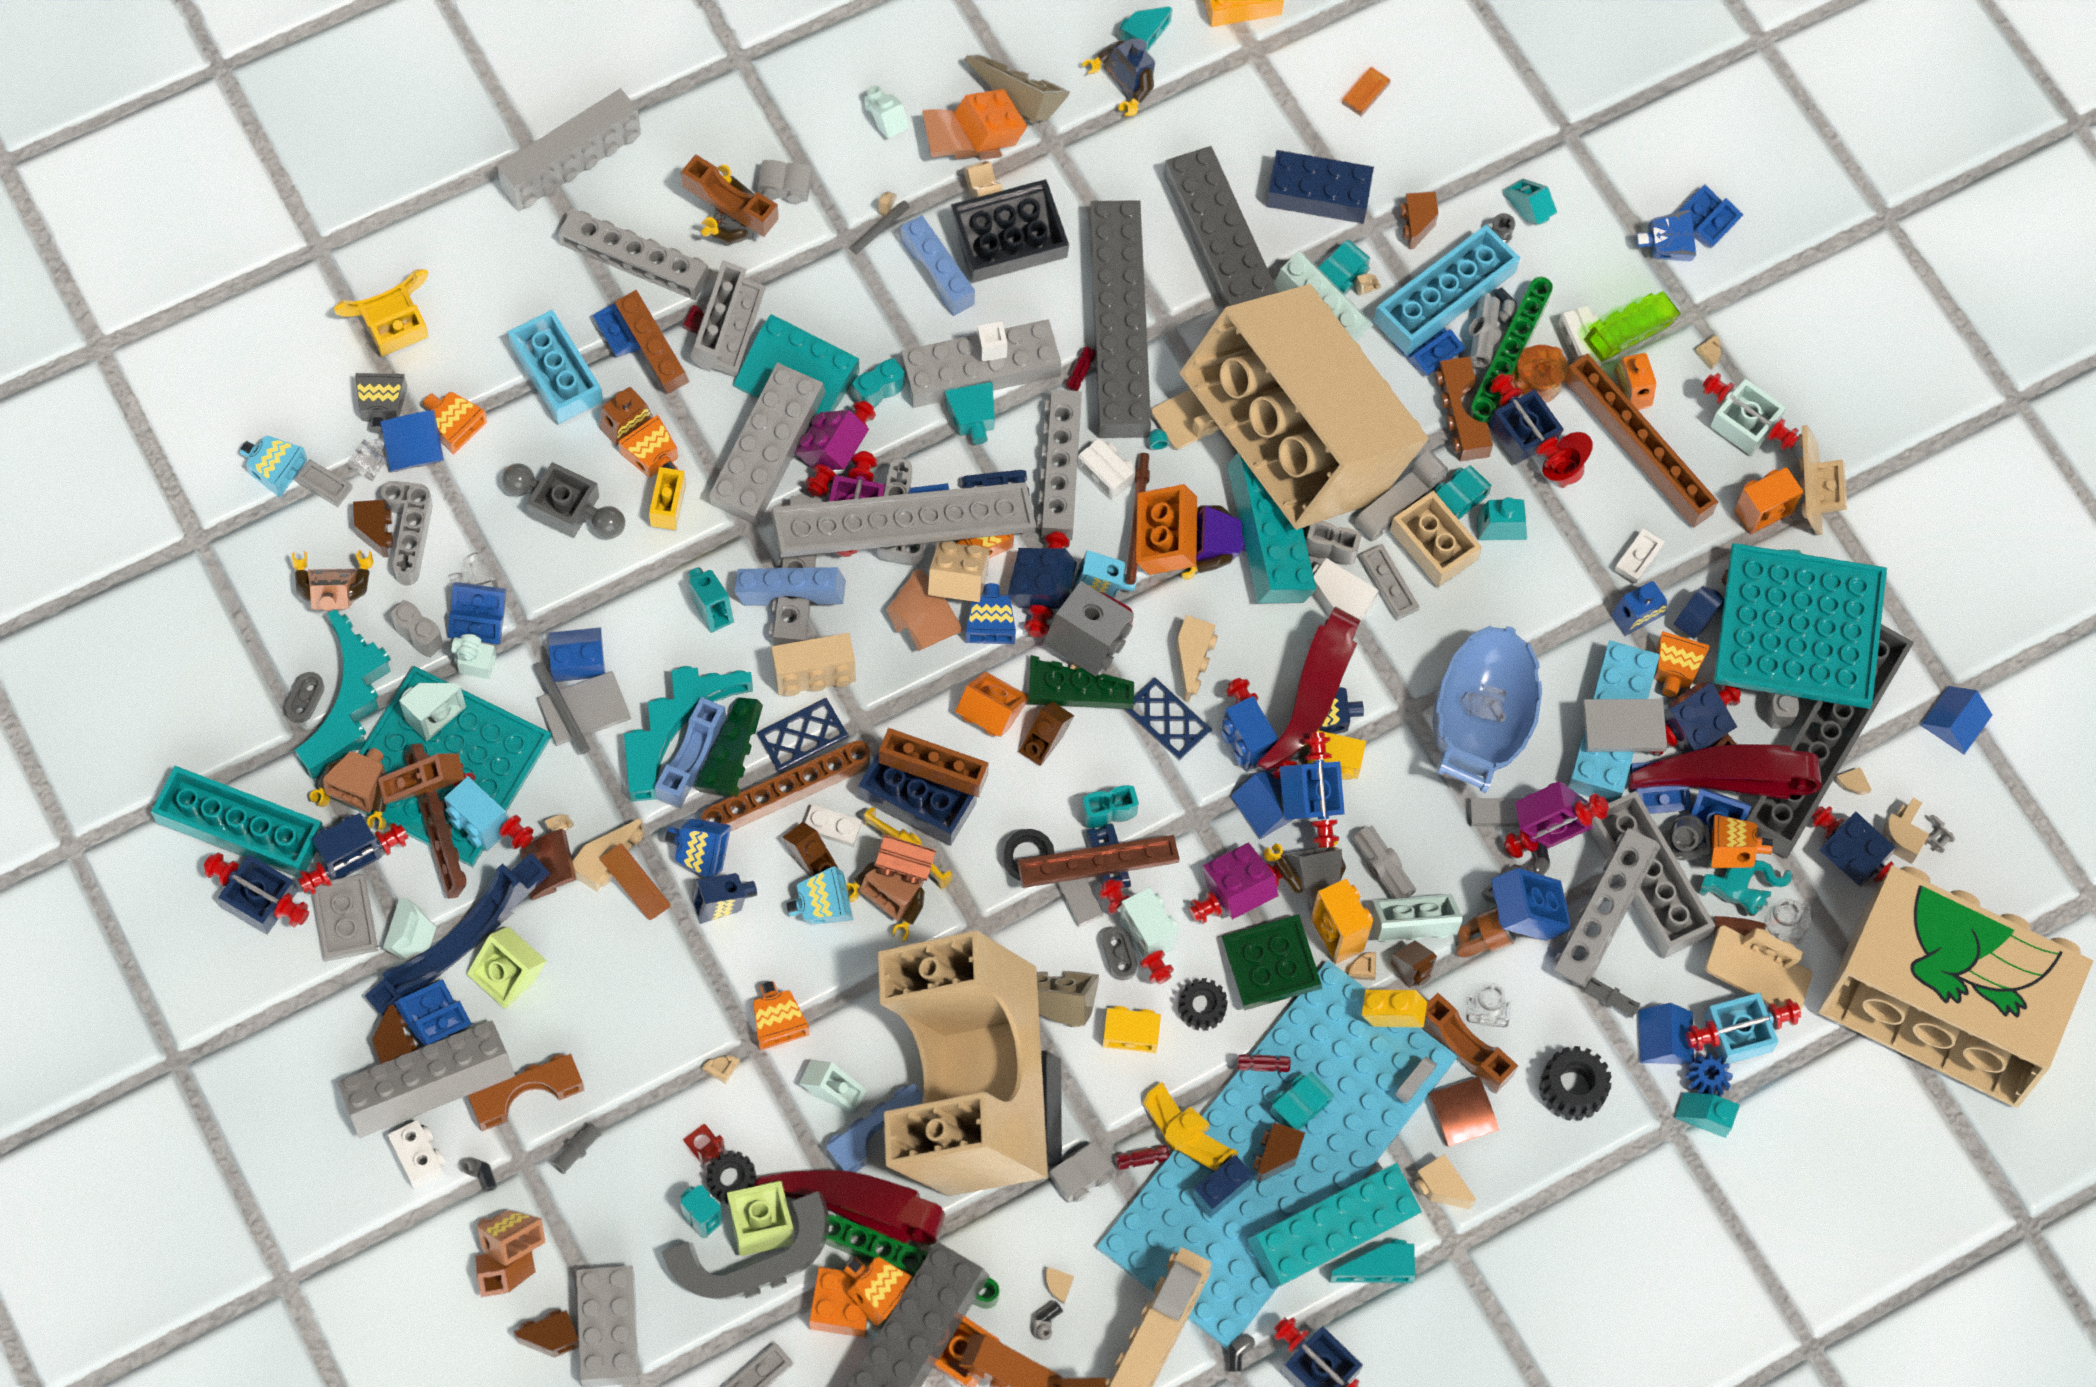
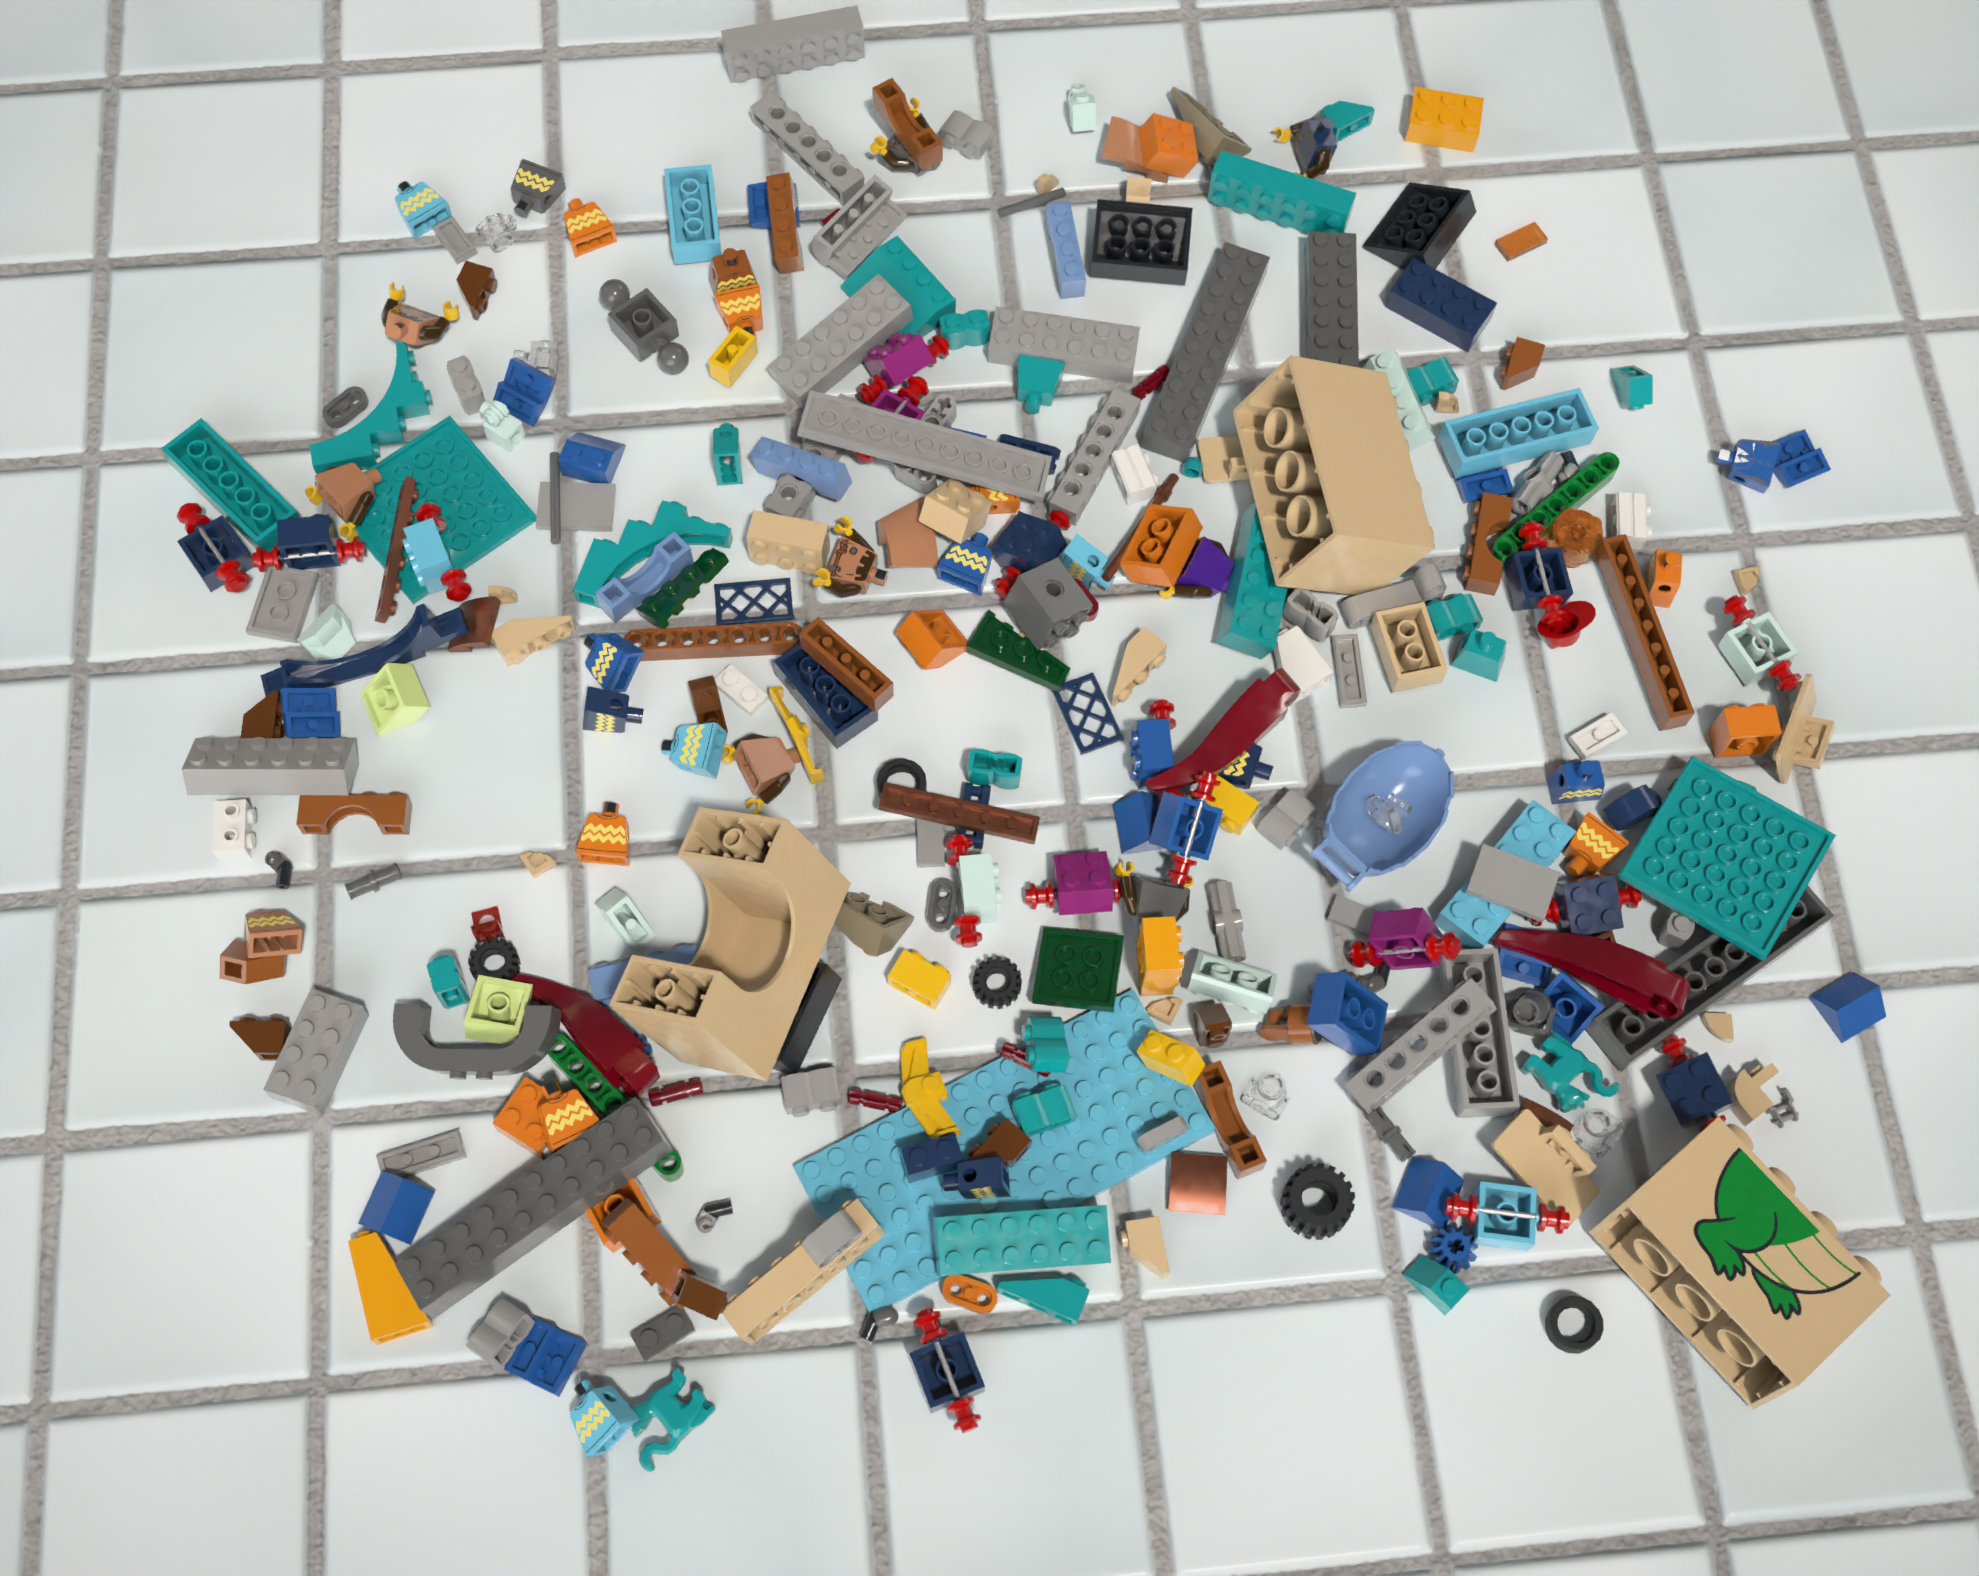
camera: 25 degrees right, 0 degrees up
yellow piece [334,269,429,357] -> none
dark orange slope [378,754,465,804] -> none
blue slope [381,410,444,472] -> none
light grey beam [381,481,433,586] -> none
light aqua slope [399,683,466,741] -> none
dark orange slope [600,843,671,920] -> none
brick [874,834,936,884] -> none
white panel [977,321,1007,361] -> none
reddish brown slope [1019,702,1075,766] -> none
tan tile [1046,1267,1074,1304] -> none
dark grey bush [1492,213,1516,244] -> none
clear neon green brick [1583,291,1681,363] -> none
orange torso [1711,815,1773,868] -> none
none -> dark red axle [649,1078,704,1107]
none -> torso [813,516,888,598]
none -> orange plate [942,1275,997,1314]
none -> dark blue torso [943,1157,1011,1199]
none -> teal brick [1021,1016,1069,1072]
none -> teal brick [1207,150,1357,234]
none -> light grey brick [1257,788,1317,850]
none -> black slope [1363,182,1477,270]
none -> black tyre [1545,1296,1604,1354]

